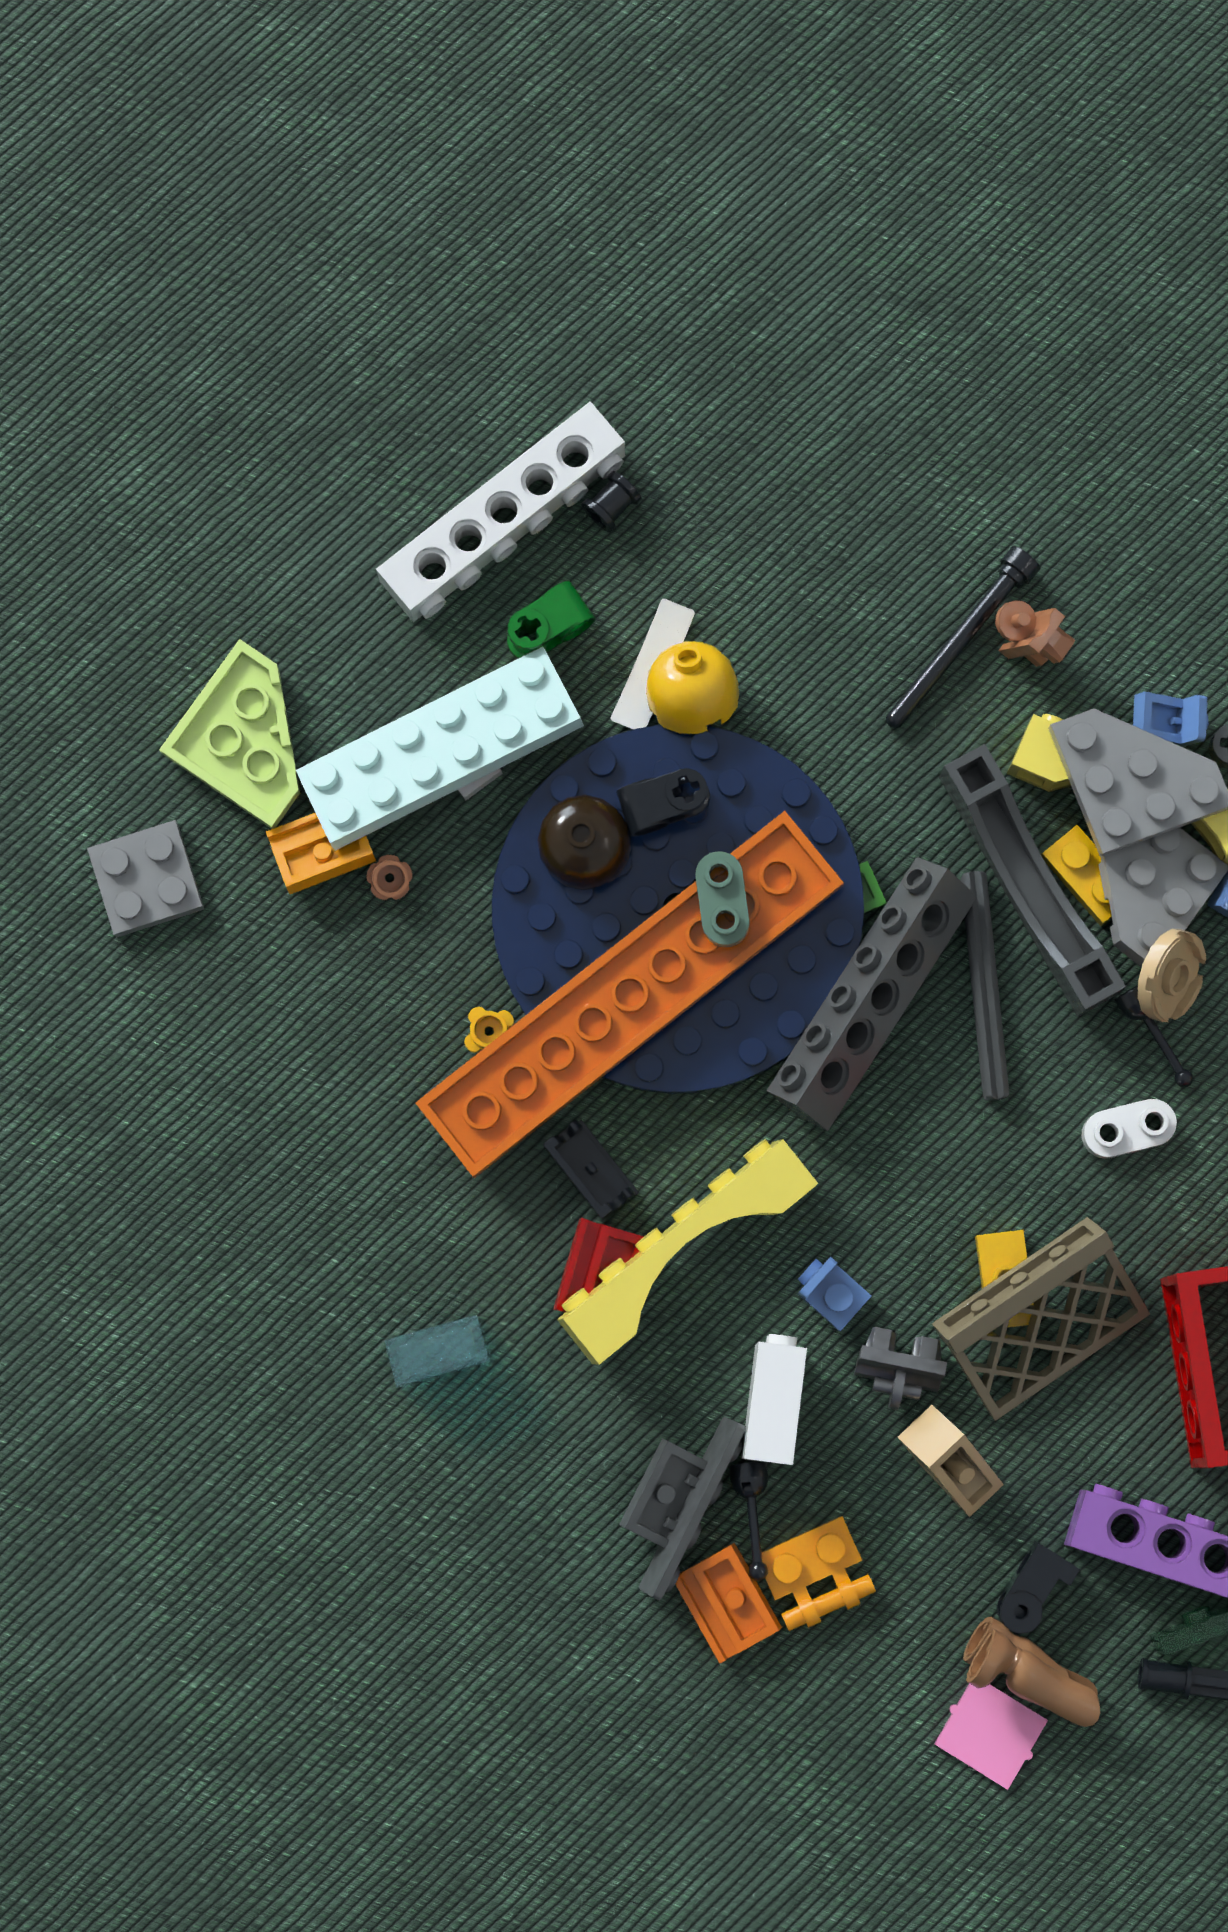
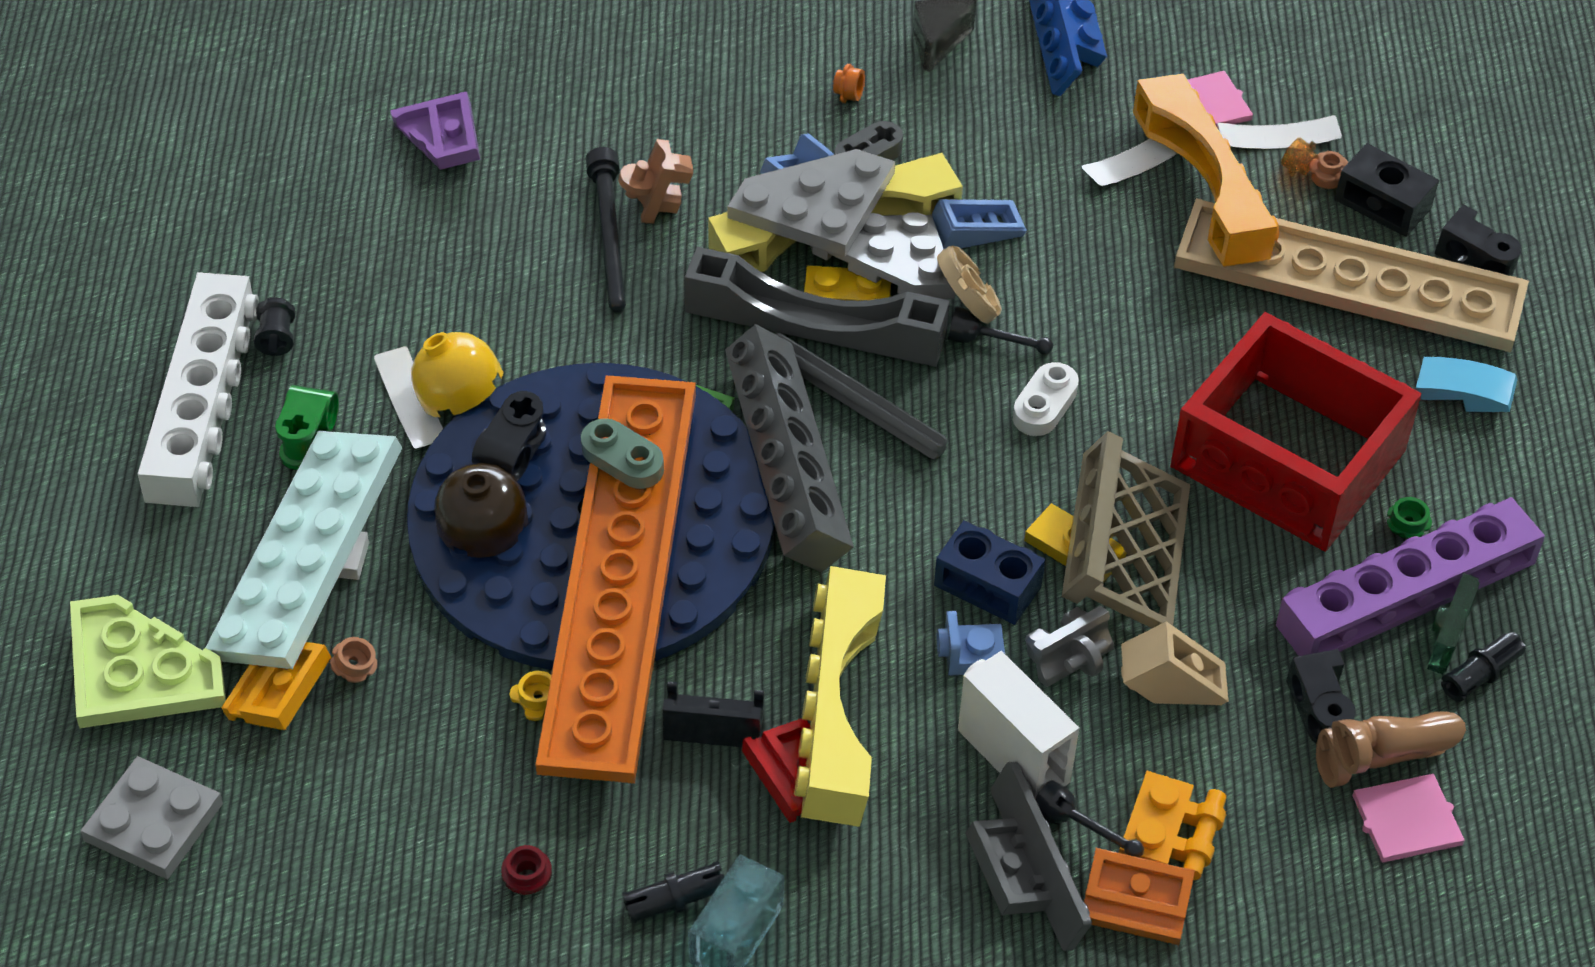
camera: 50 degrees left, 30 degrees down
none -> medium lavender wing [390,91,480,170]
none -> dark red plate [501,845,552,895]
none -> black pin [622,861,728,924]
none -> dark blue brick [934,520,1045,625]

